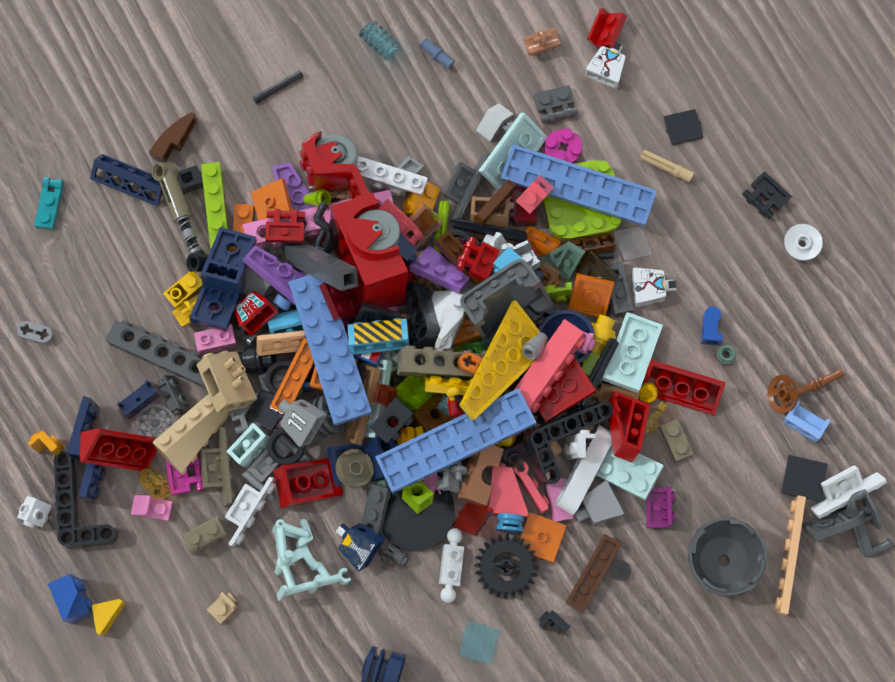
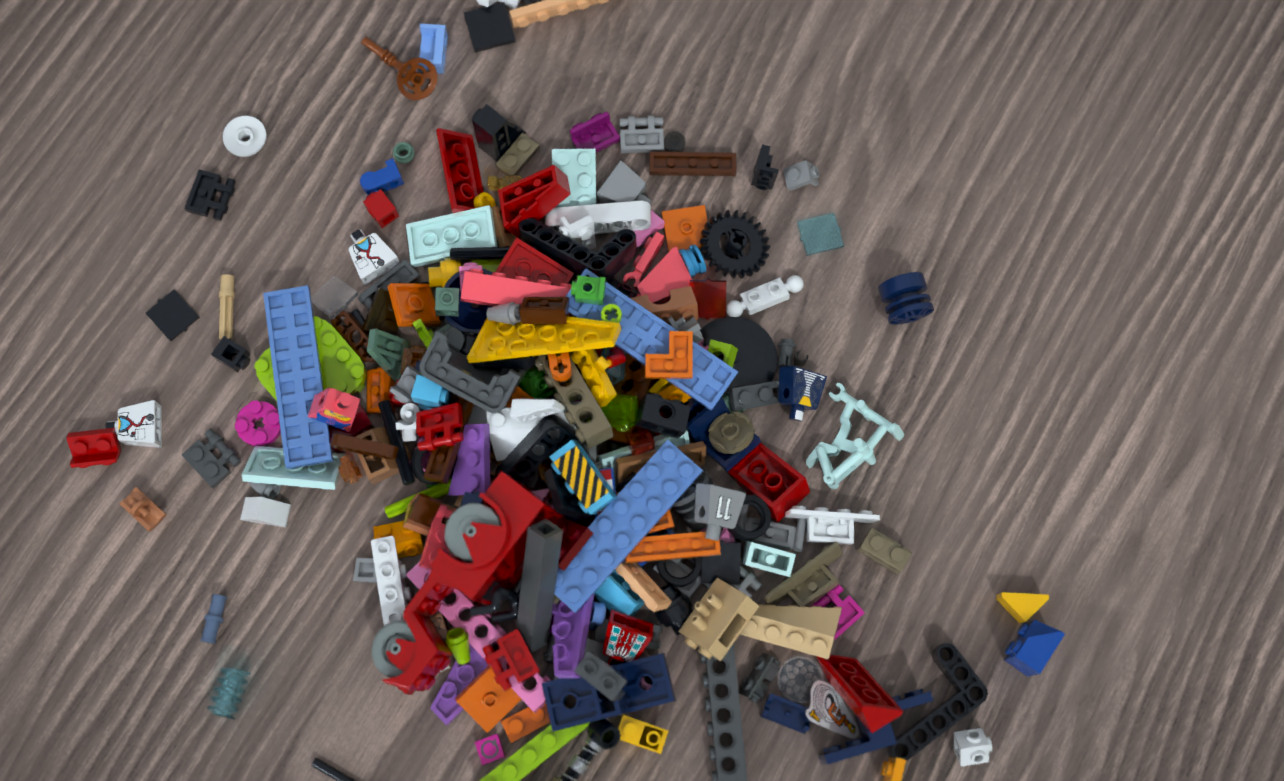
camera: 125 degrees left, 0 degrees up
bright pink slope [131,495,173,522] -> none
clear yellow beam [139,468,170,499] -> none
yellow hips [172,294,211,328] -> none
bright pink brick [194,324,238,357] -> none
tan bracket [207,592,238,624] -> none
dark grey bracket [442,154,489,222] -> none
dark grey piece [688,517,768,597] -> none
none -> black brick [211,336,251,373]
none -> clear orange plate [338,455,362,484]
none -> red brick [363,189,399,229]
none -> sand green brick [435,287,460,317]
none -> black wedge [472,104,526,162]
none -> dark pink tile [475,734,505,765]
none -> reddish brown slope [519,297,569,324]
none -> bright green brick [571,276,606,305]
none -> dark grey bracket [574,652,627,701]
none -> lime bush [601,304,622,323]
none -> light grey plate [620,115,664,153]
none -> orange plate [645,331,693,379]
none -> light grey bracket [783,160,820,191]
none -> sticker [806,680,859,739]

